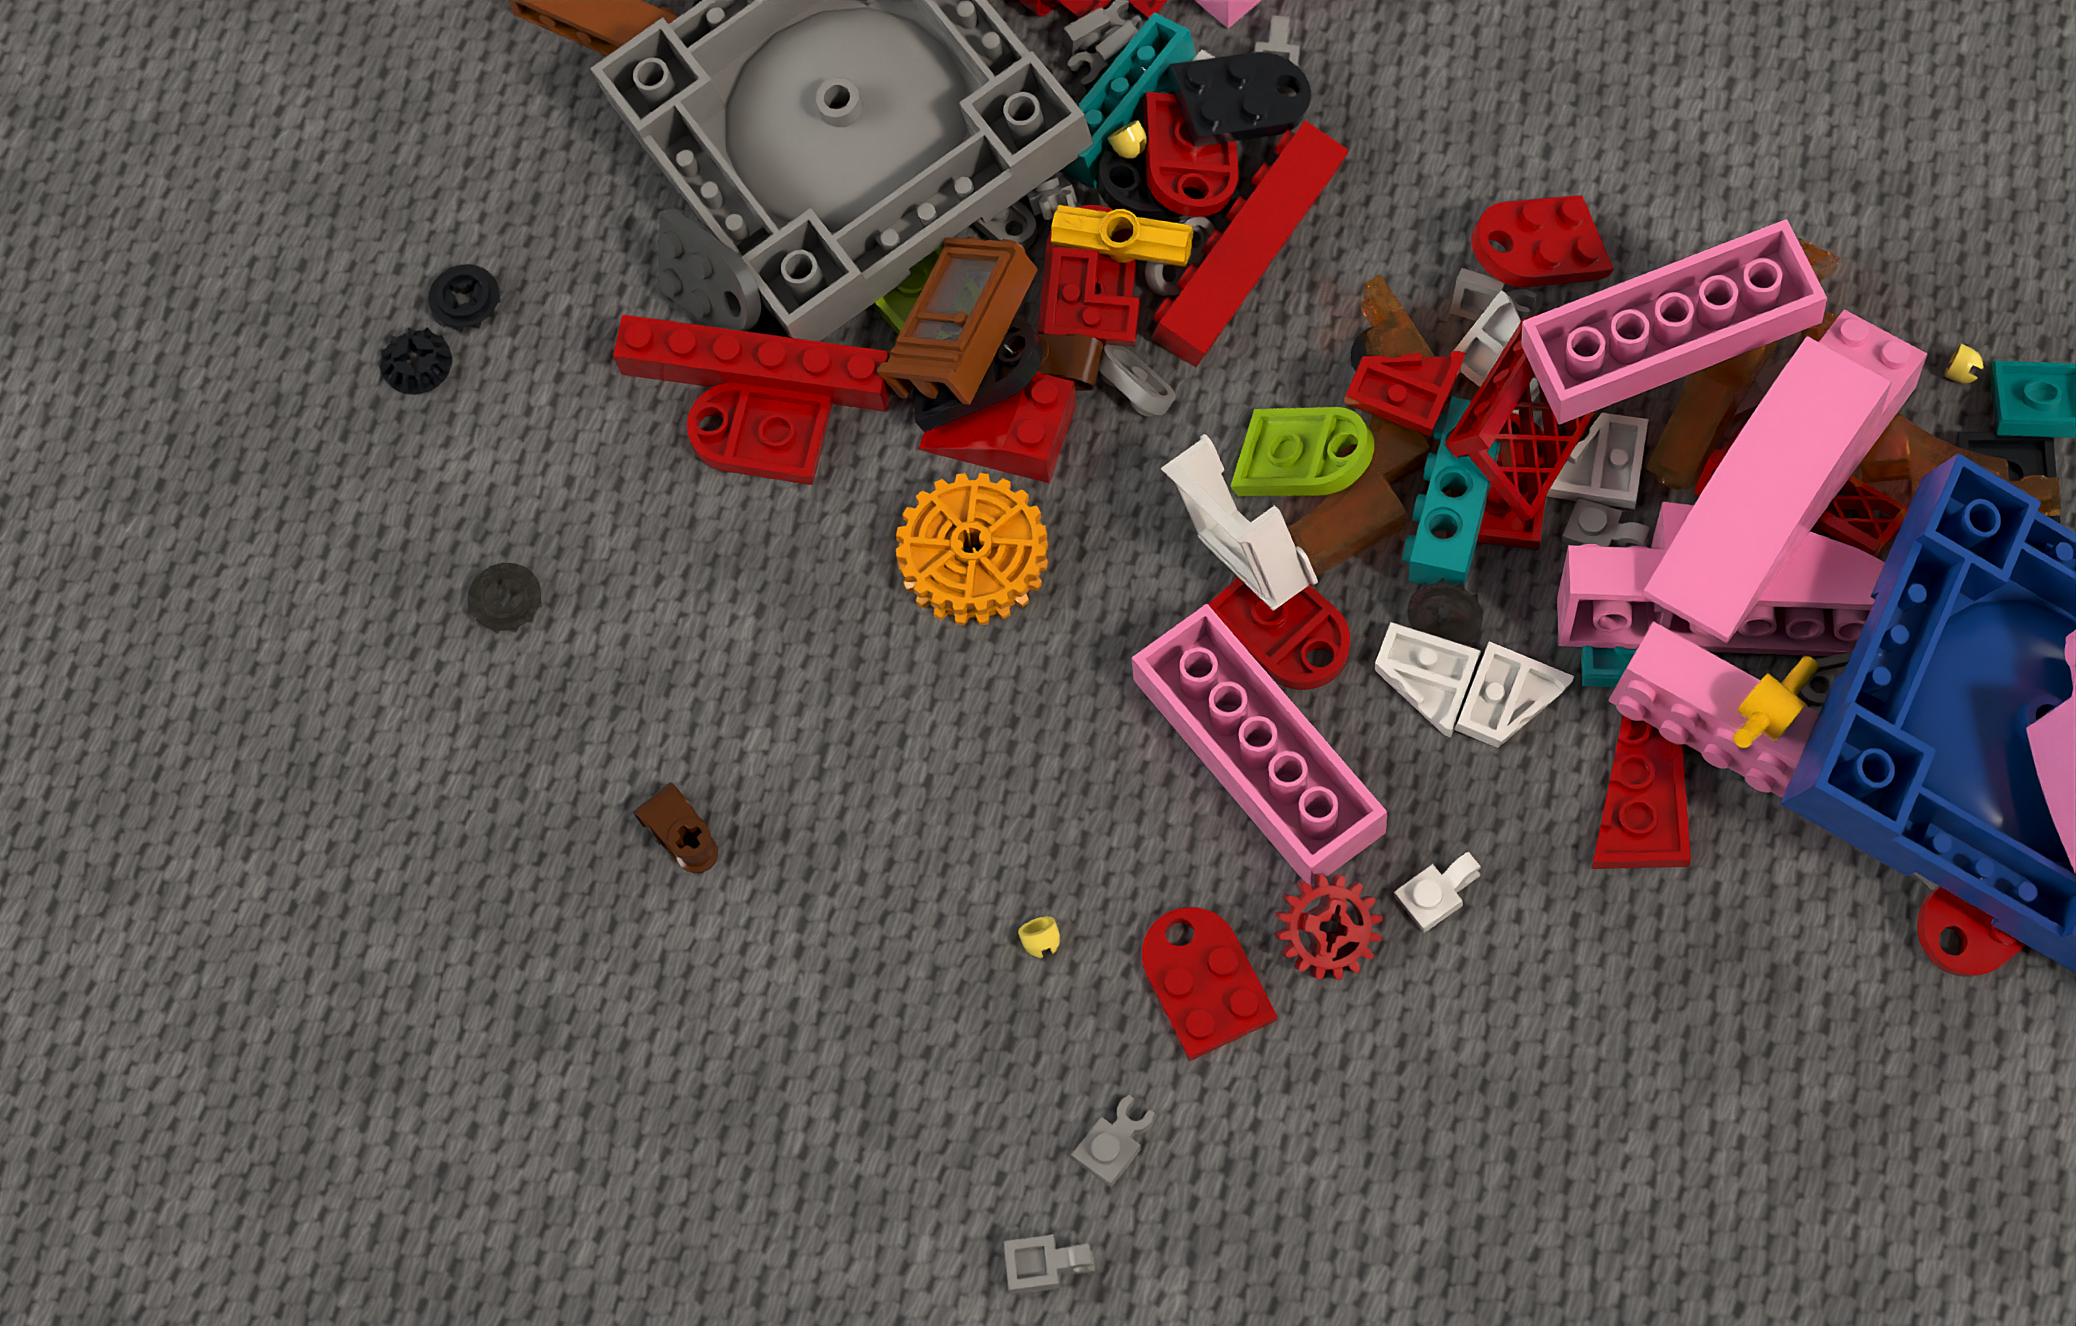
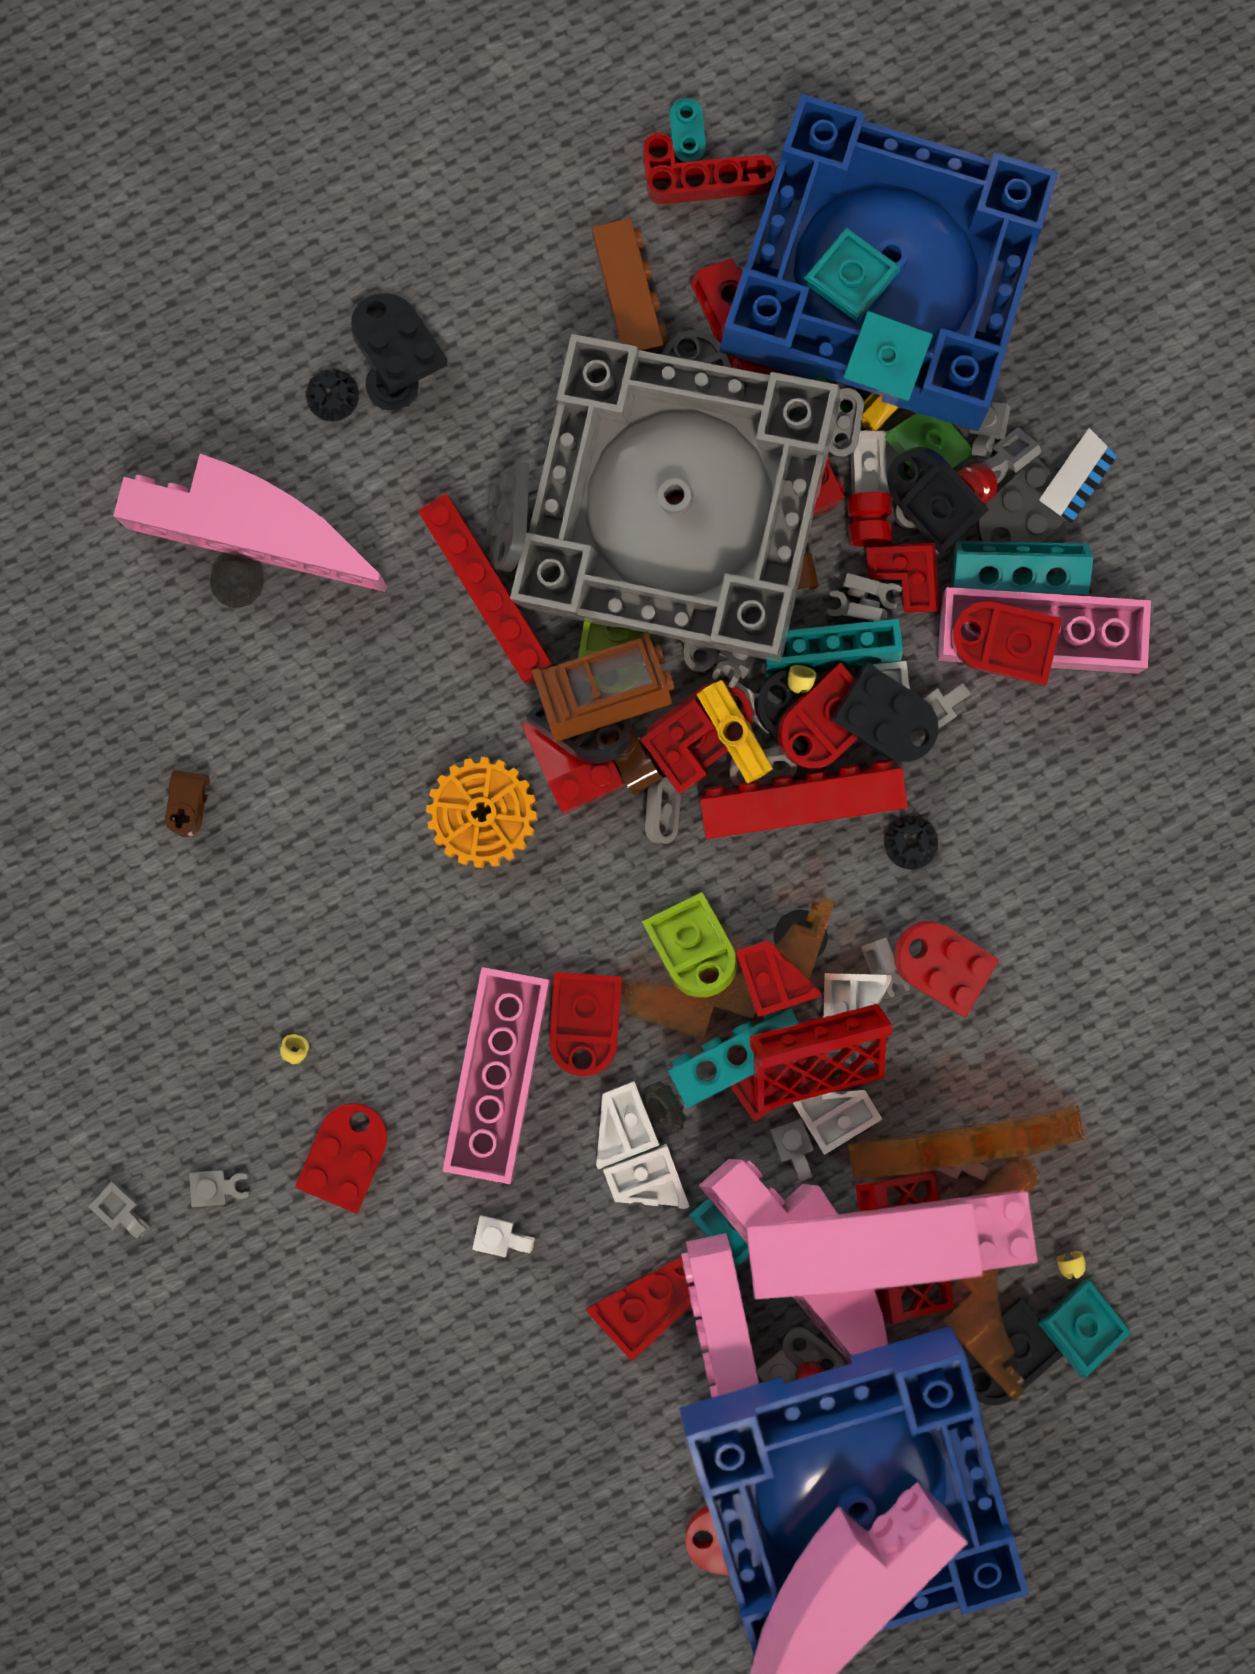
camera: 45 degrees right, 20 degrees up
red plate [687,382,833,485] -> none
white piece [1160,434,1318,611] -> none
red gear [1274,873,1383,980] -> none
bright pink brick [1521,219,1827,425] -> none
yellow piece [1733,656,1819,748] -> none
none -> bright pink slope [113,454,387,592]
none -> black plate [351,293,447,395]
none -> black gear [884,816,938,870]

